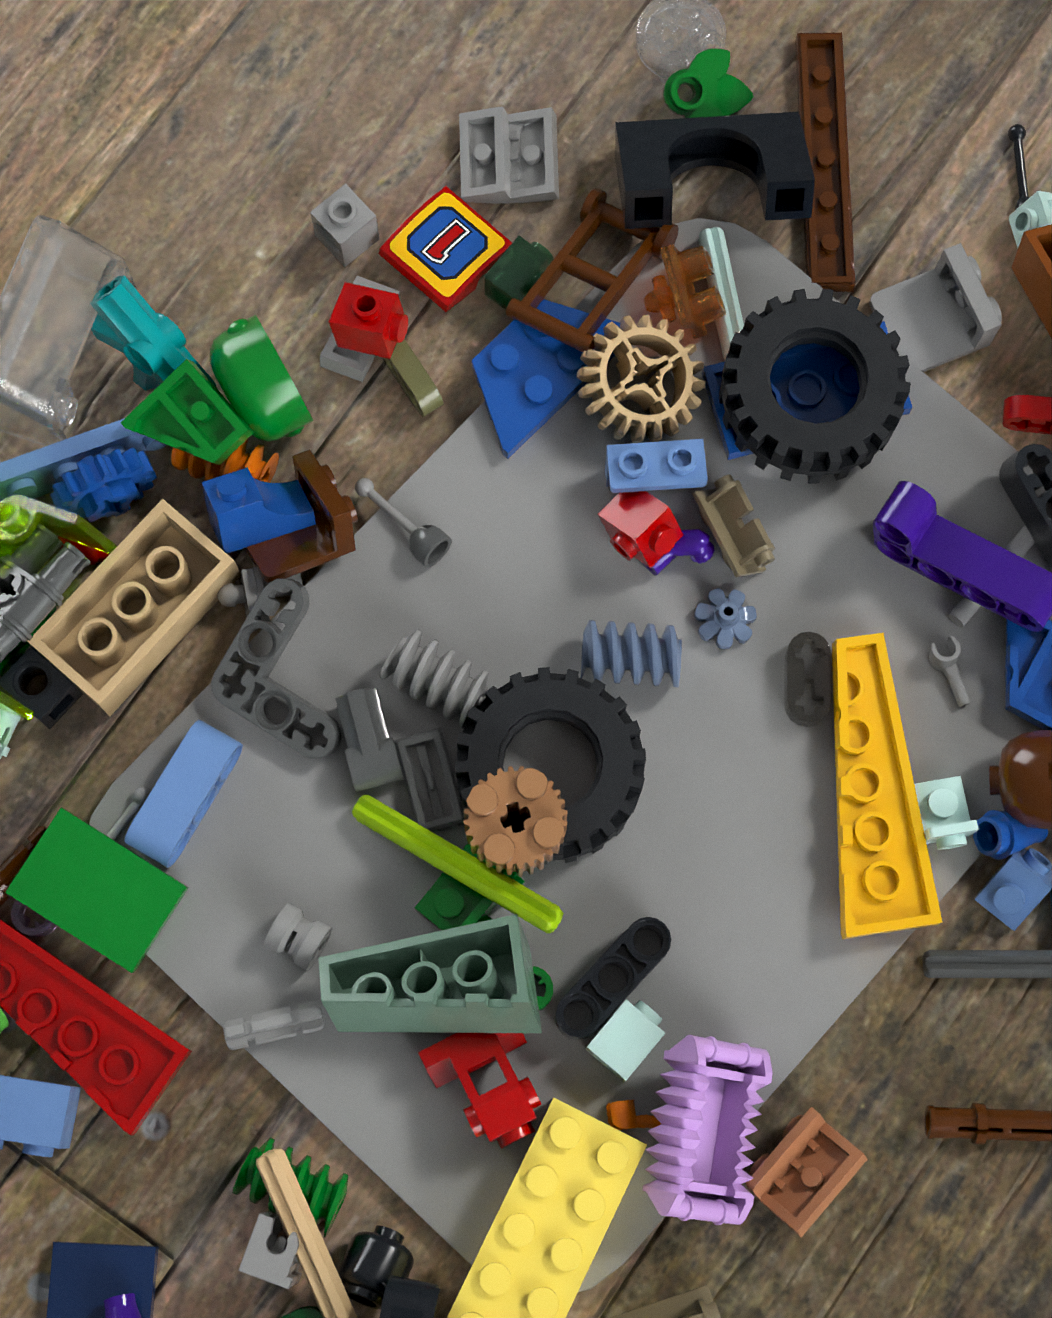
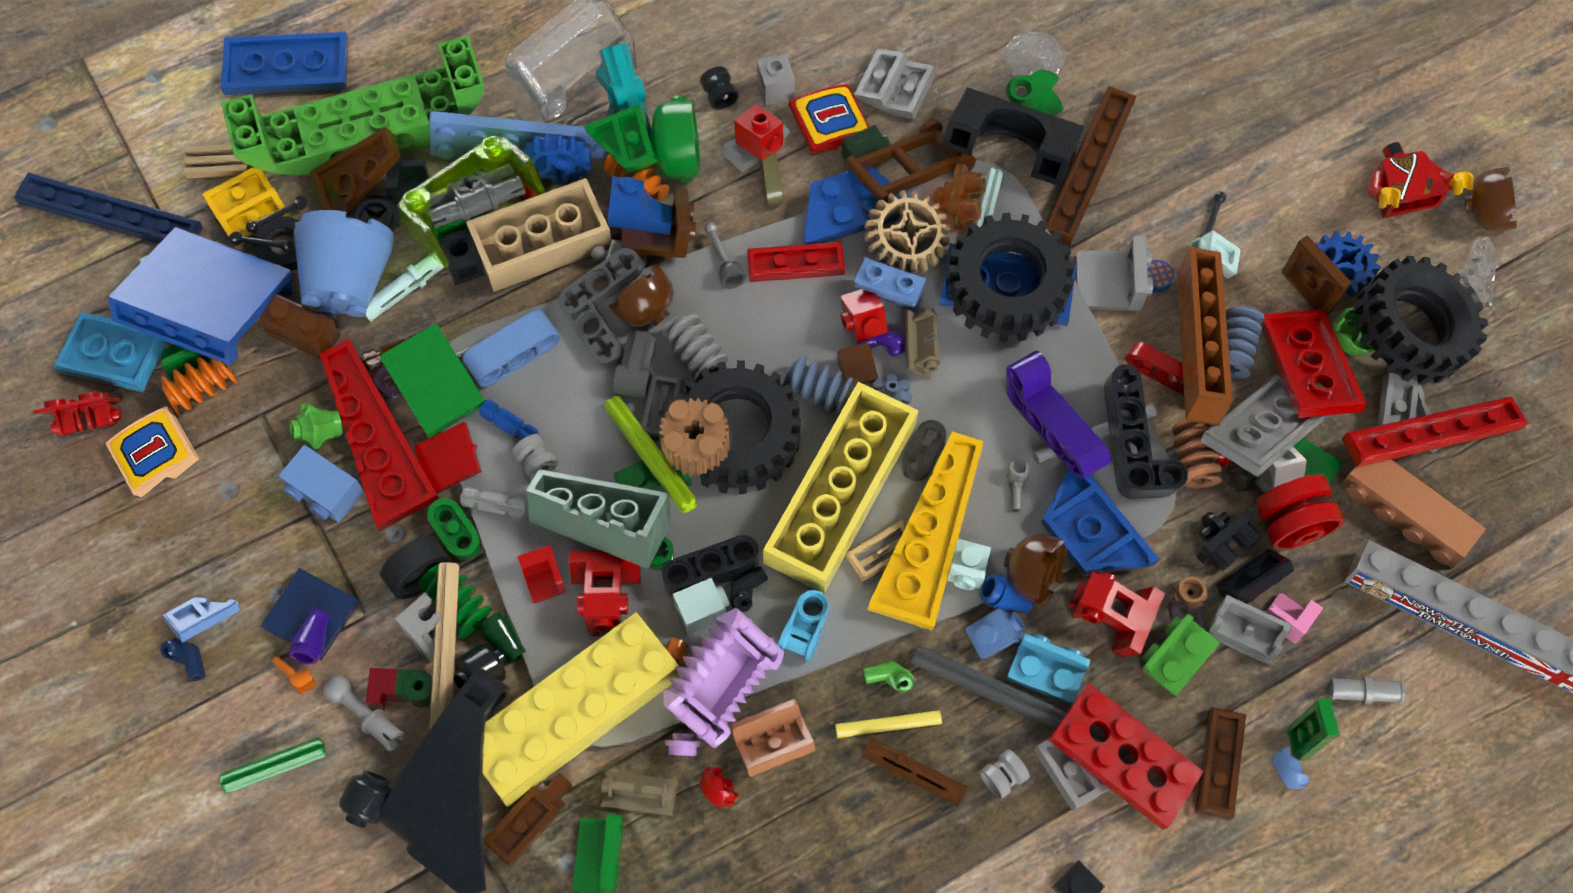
camera: 25 degrees right, 10 degrees down
none -> black tyre [380,536,450,599]
none -> red piece [414,422,482,494]
none -> green plate [427,498,481,561]
none -> dark green cone [478,610,526,664]
none -> blue axle [479,399,539,441]
none -> red panel [517,545,566,603]
none -> reddish brown cylinder [609,264,674,327]
none -> lavender plate [665,733,701,756]
none -> red plate [699,766,739,808]
none -> black wheel [700,66,739,110]
none -> black arm [730,566,768,612]
none -> red tile [747,242,845,282]
none -> light yellow brick [763,382,919,594]
none -> medium azure piece [778,590,829,662]
none -> light yellow bar [835,710,942,738]
none -> reddish brown slope [837,342,878,387]
none -> tan tile [845,520,906,584]
none -> bright green arm [862,661,914,692]
none -> tile [1147,260,1174,293]

